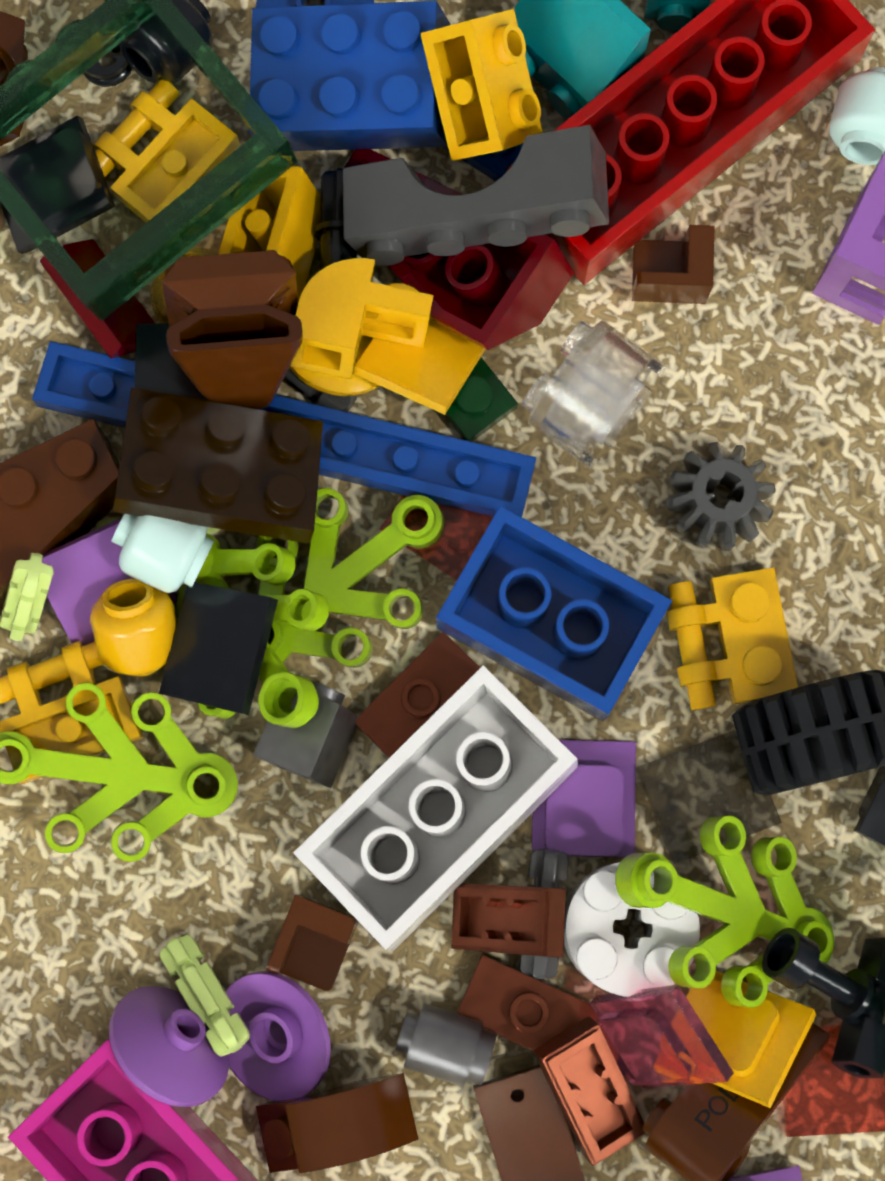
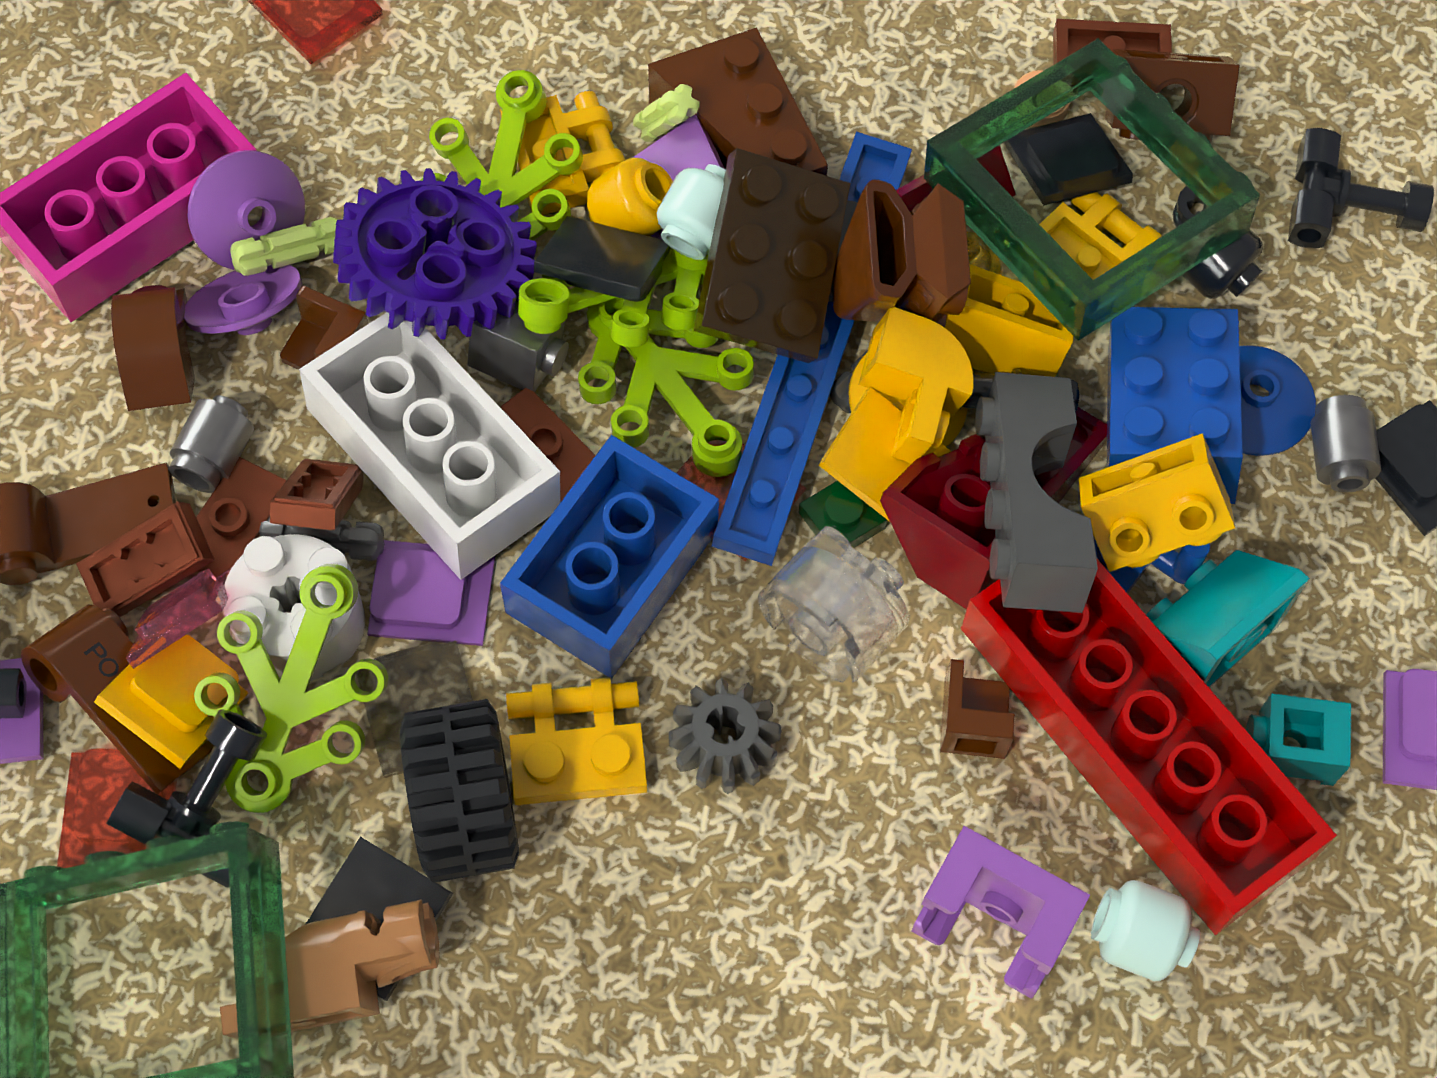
camera: 90 degrees right, 15 degrees down
none -> dark purple gear [333,168,537,339]

